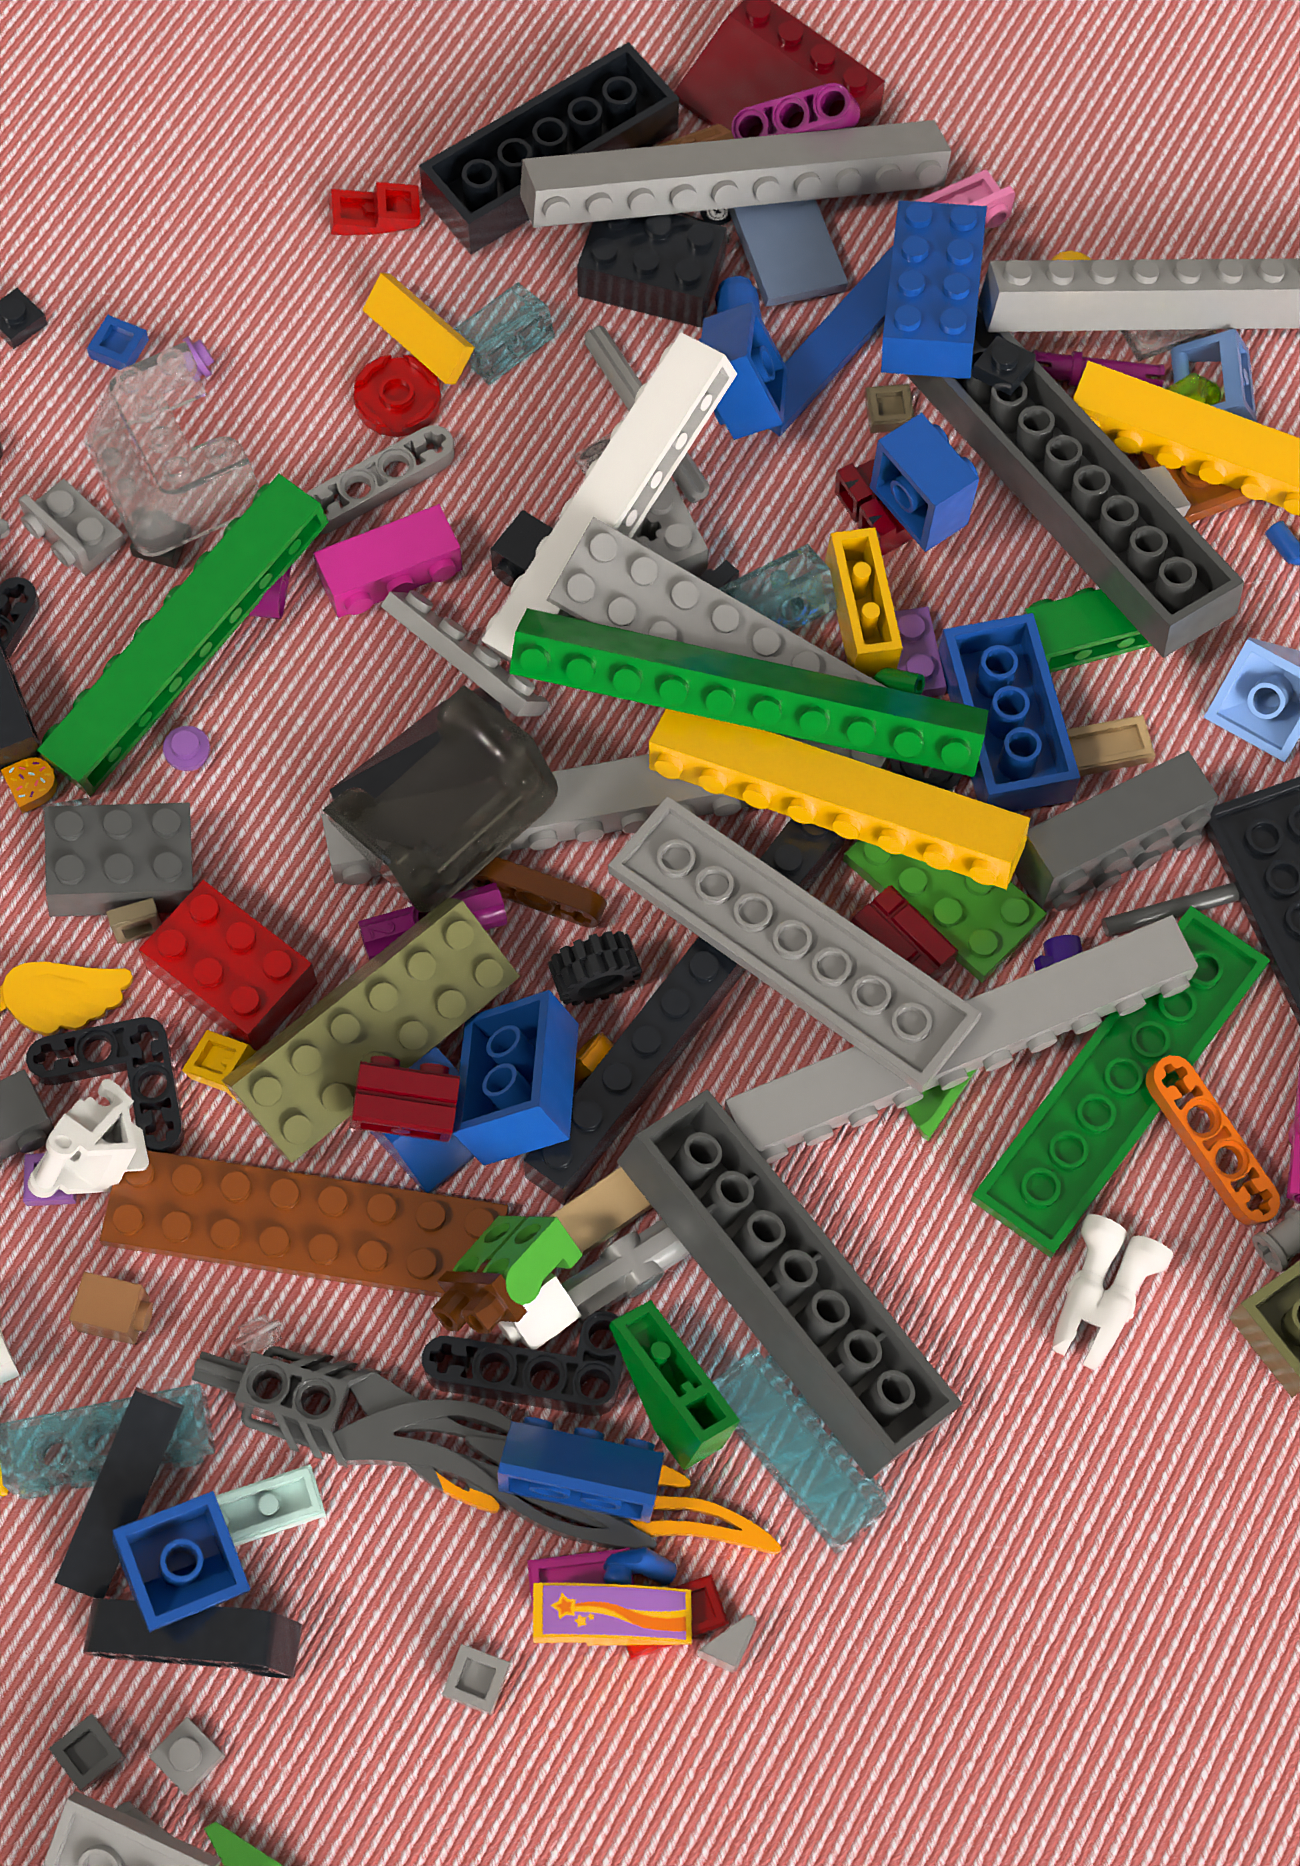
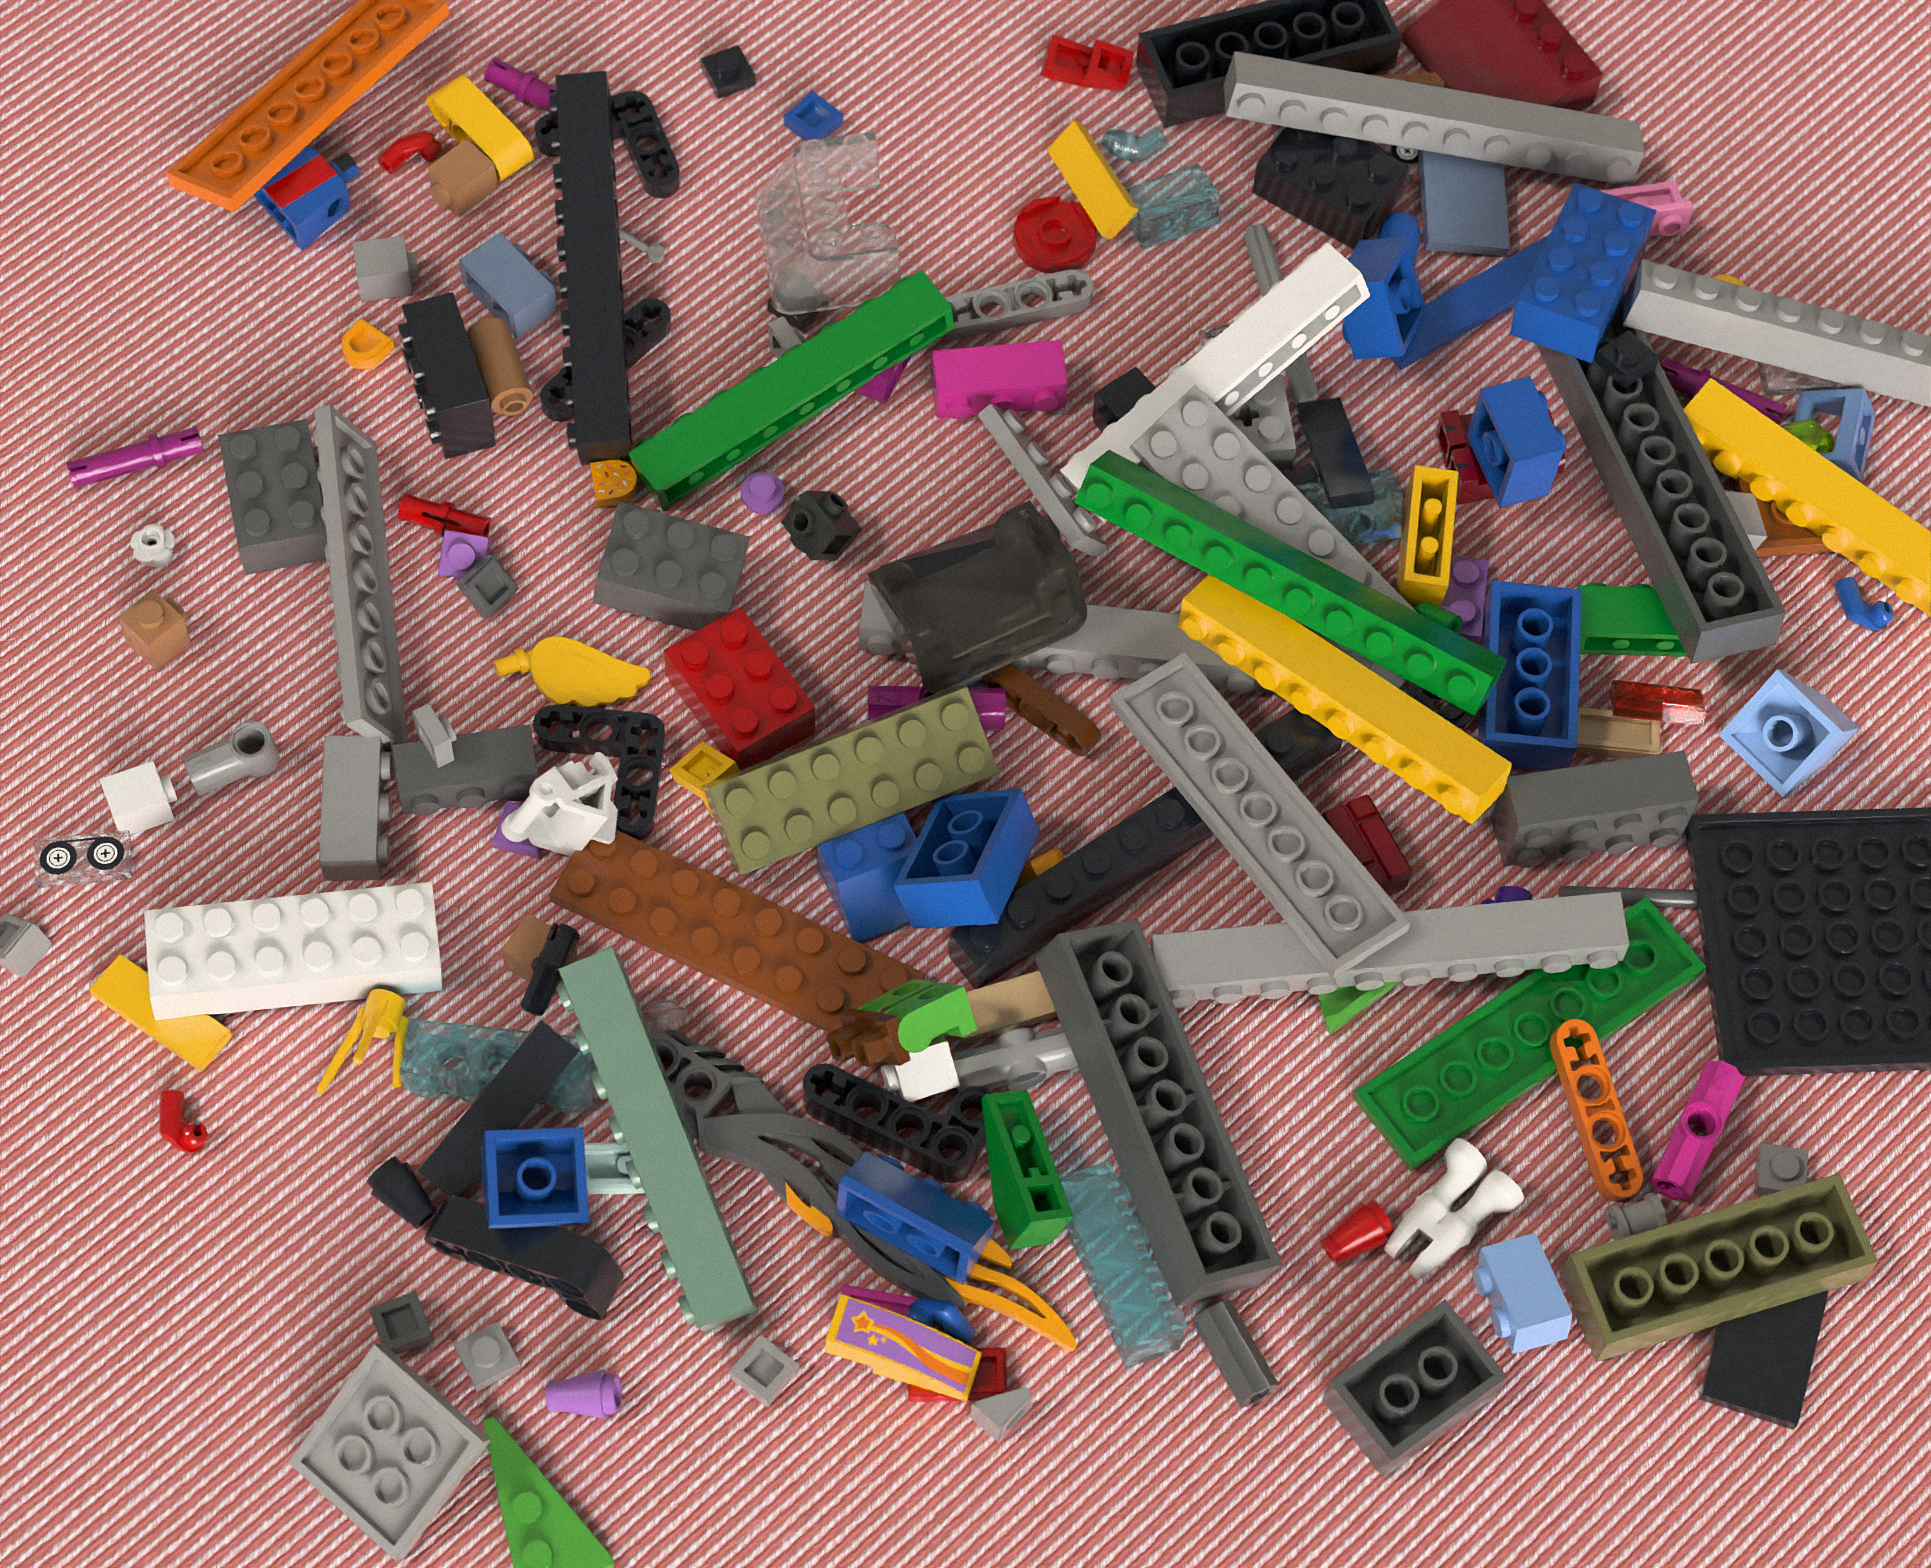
camera: 15 degrees right, 5 degrees down
light grey bracket [18,478,126,576] -> none
dark tan tile [106,897,162,944] -> none
medium lavender plate [176,336,215,379] -> none
dark red brick [349,1056,460,1143] -> none
black tyre [548,931,642,1006] -> none
magenta beam [732,83,860,139] -> none
bright green plate [843,840,1047,983] -> none
dark tan tile [865,384,914,433] -> none
none -> black cone [367,1156,437,1229]
none -> black axle [521,923,580,1016]
none -> medium lavender cone [546,1369,622,1419]
none -> sand green brick [556,947,759,1333]
none -> light grey plate [768,316,806,360]
none -> pearl dark grey brick [781,491,862,561]
none -> clear light blue arm [1102,127,1167,163]
none -> dark grey axle [1193,1300,1279,1408]
none -> black tile [1297,397,1375,510]
none -> red cone [1320,1199,1395,1265]
none -> dark grey brick [1322,1299,1508,1478]
none -> light blue brick [1473,1233,1573,1354]
none -> clear red tile [1609,680,1706,726]

